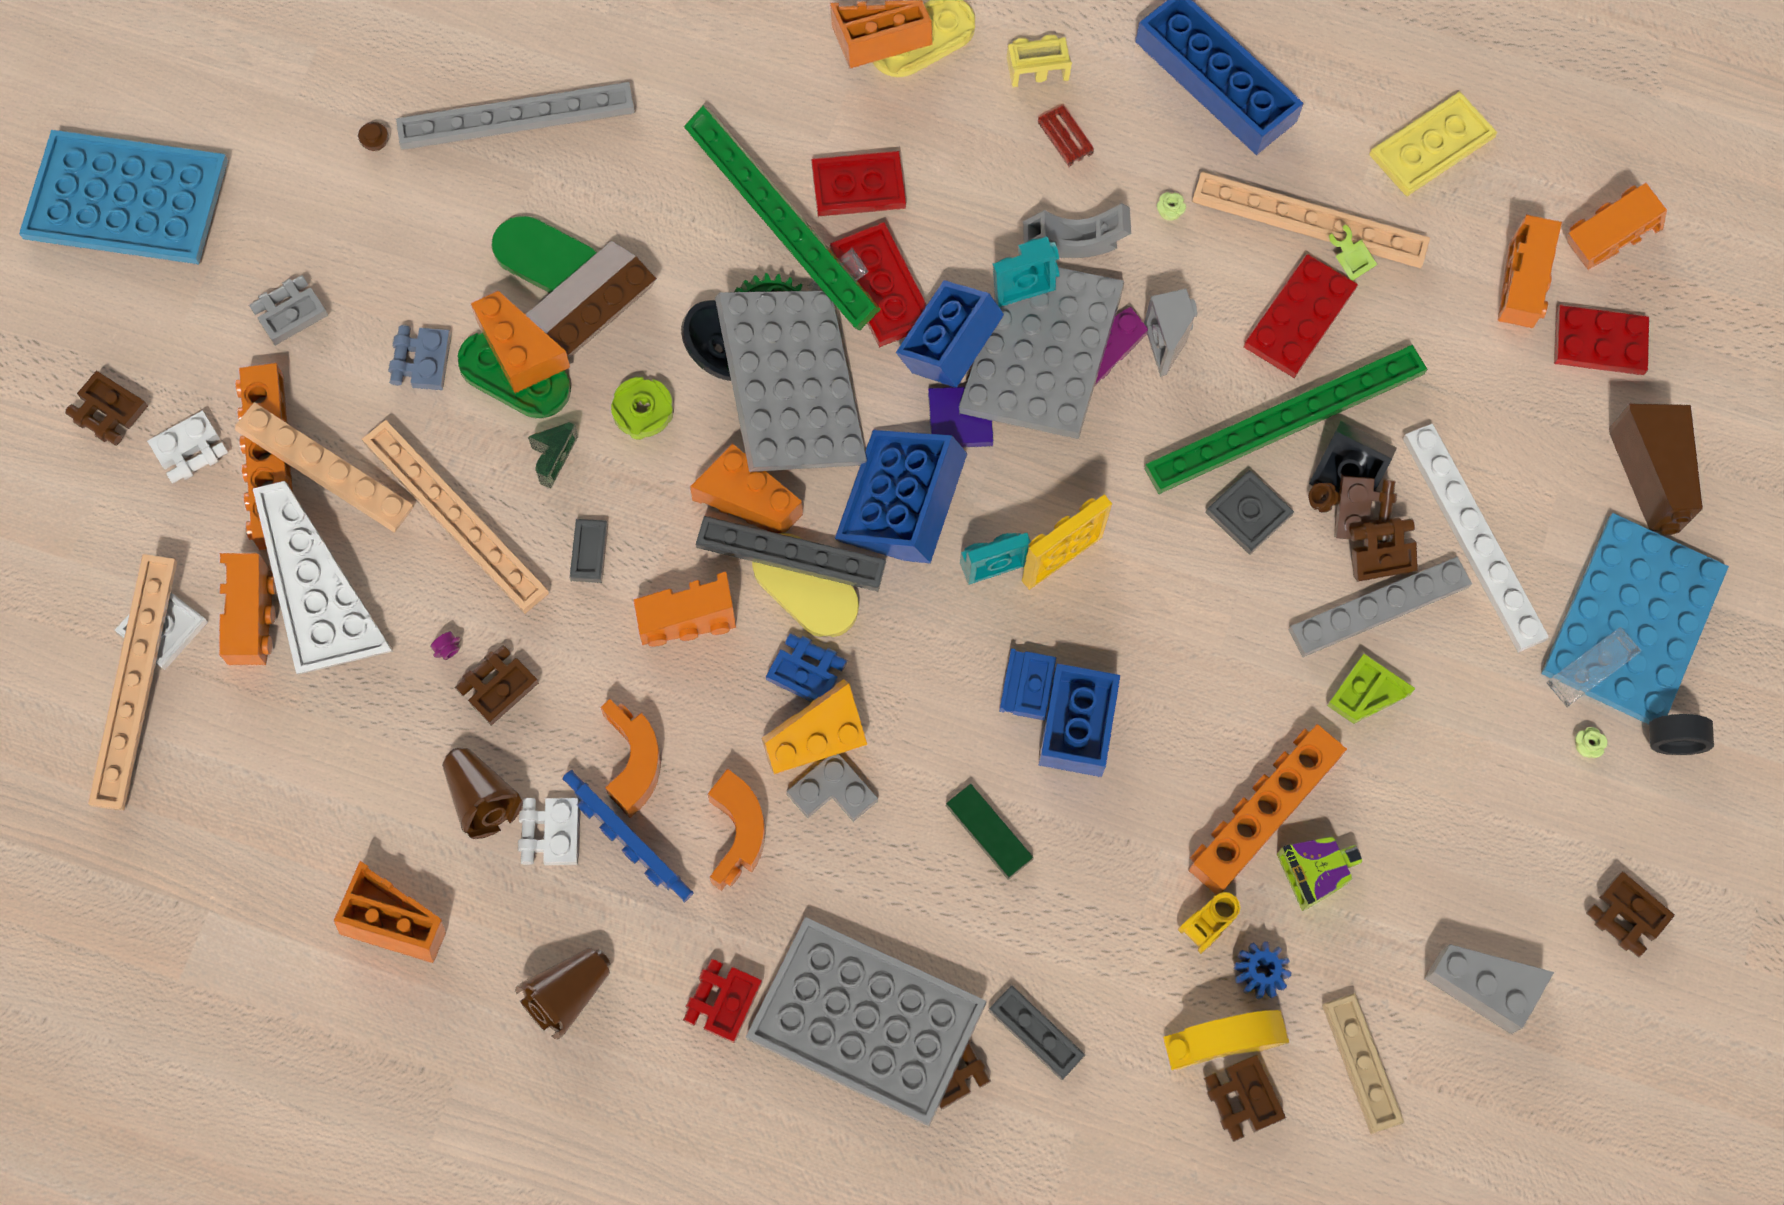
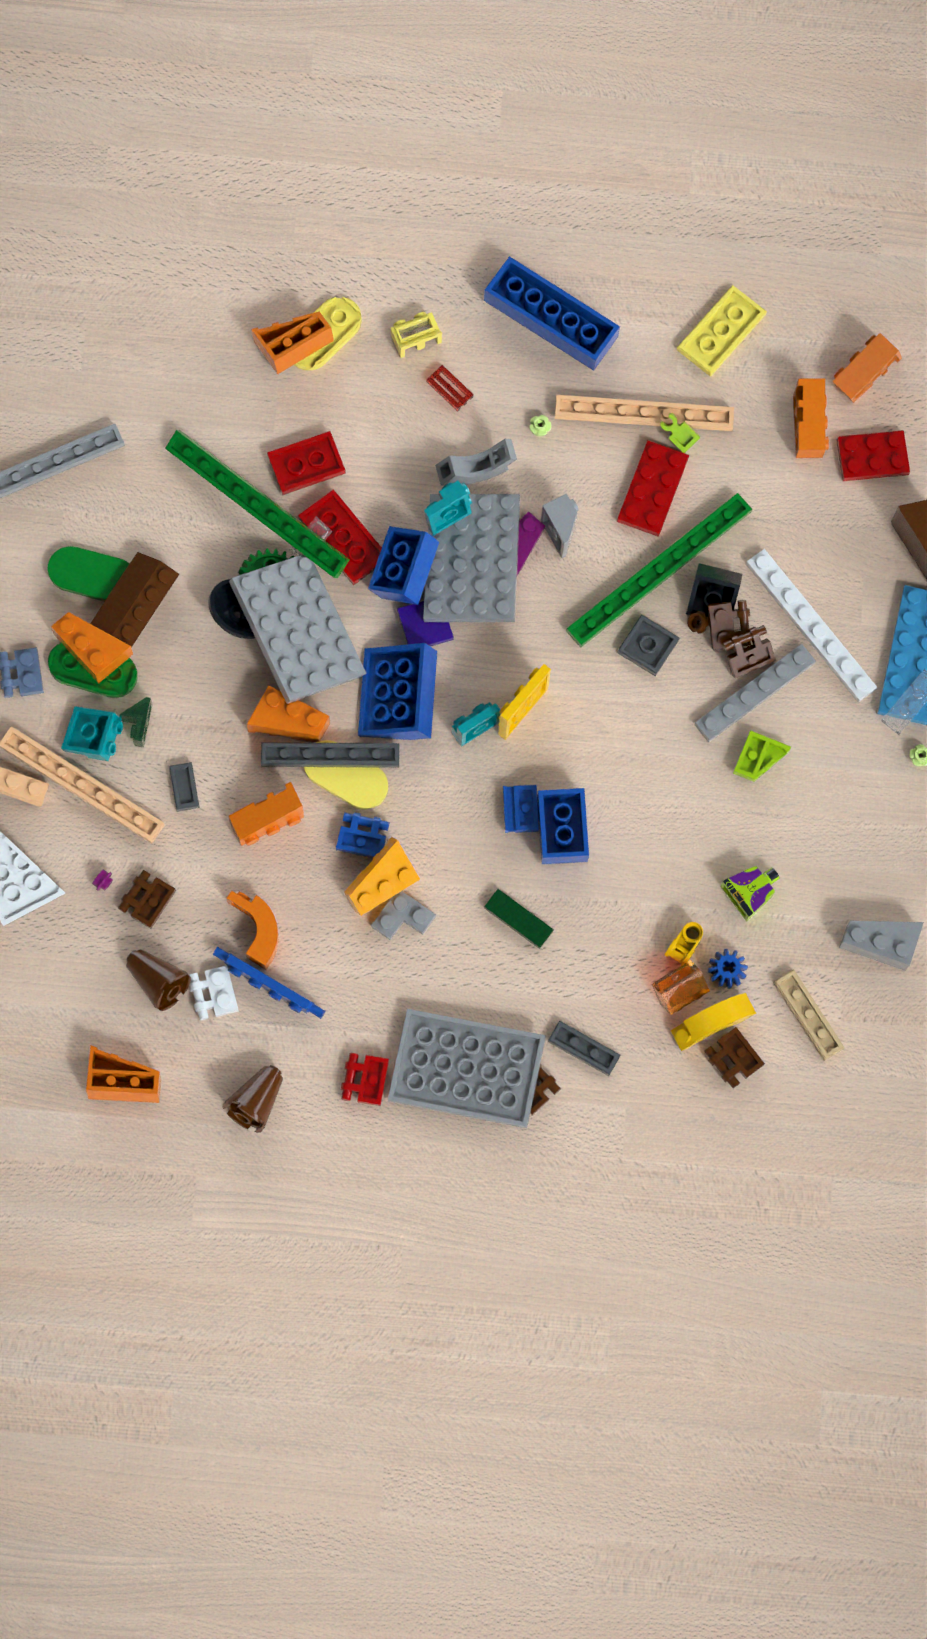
camera: 15 degrees left, 5 degrees up
lime plate [611,377,673,440] -> none
orange arch [708,769,765,891] -> none
orange brick [1189,724,1347,895] -> none
none -> teal plate [61,706,123,762]
none -> clear orange brick [651,960,710,1015]

